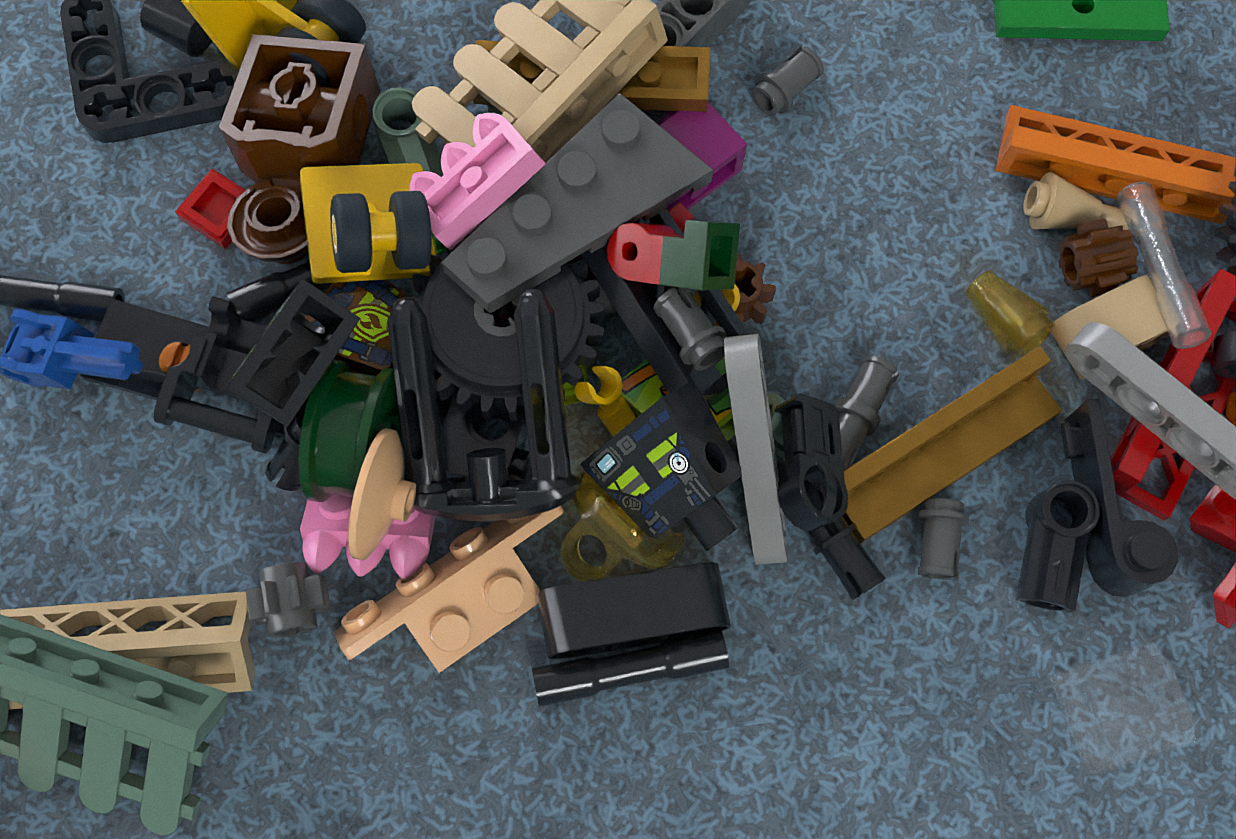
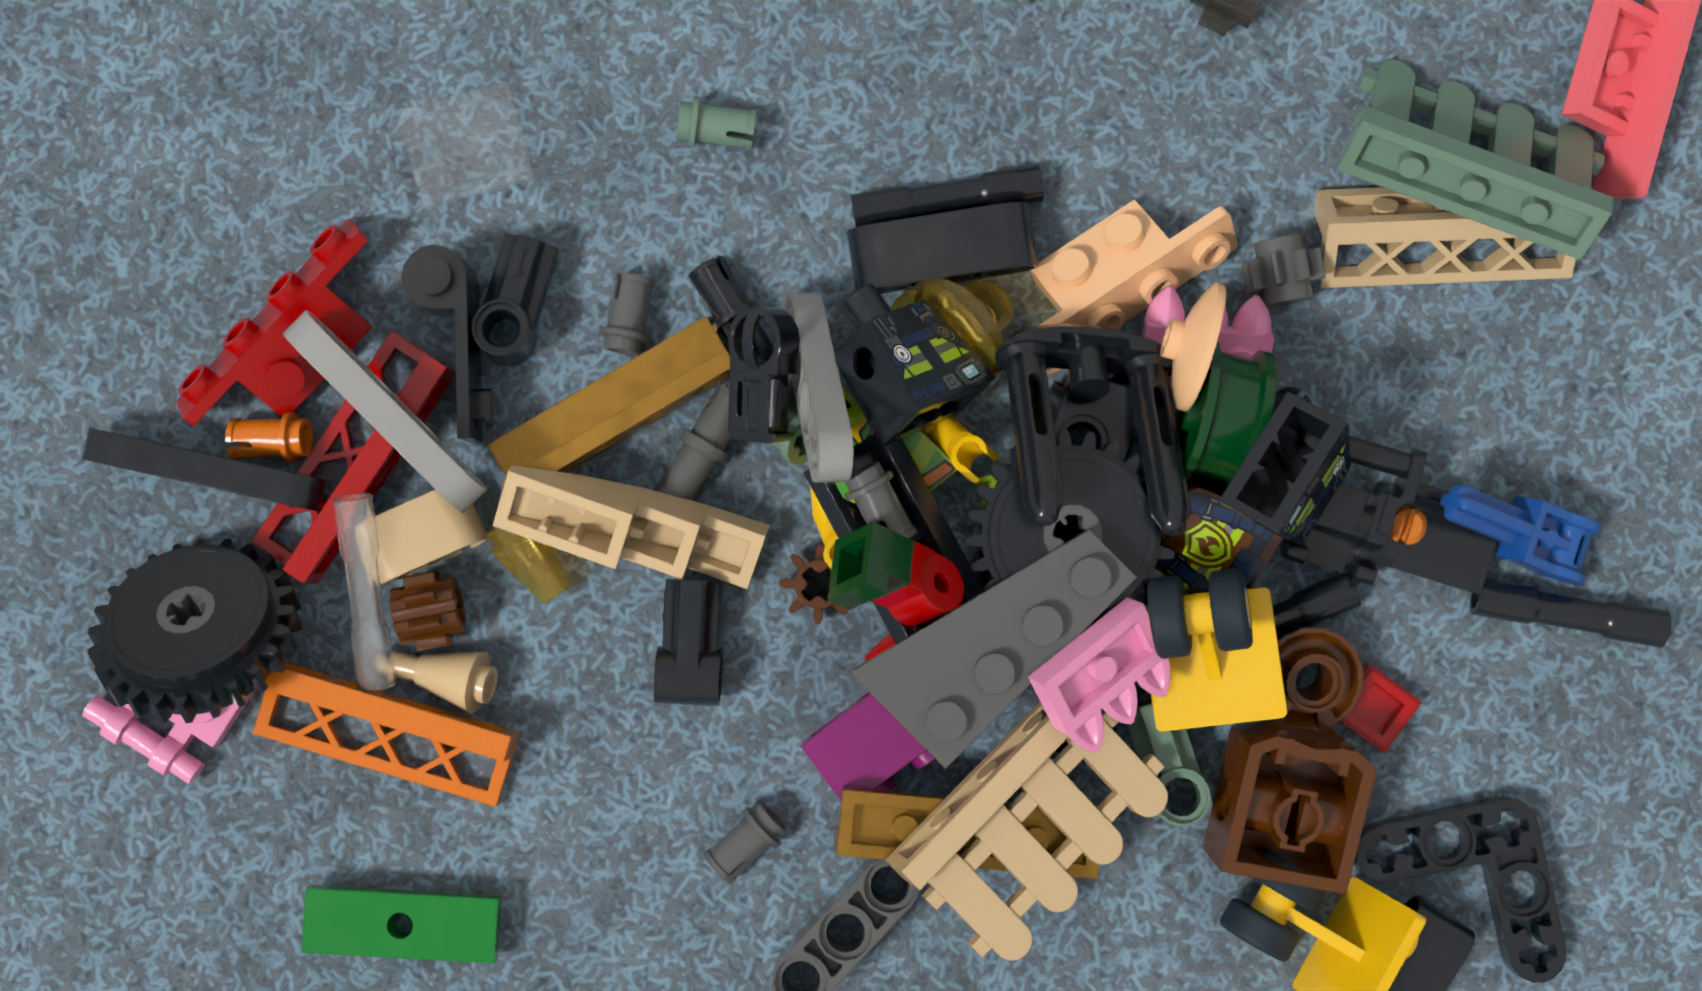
camera: 175 degrees left, 15 degrees up
none -> tan slope [492,465,770,589]
none -> black piece [654,579,723,706]
none -> sand green pin [676,96,756,151]

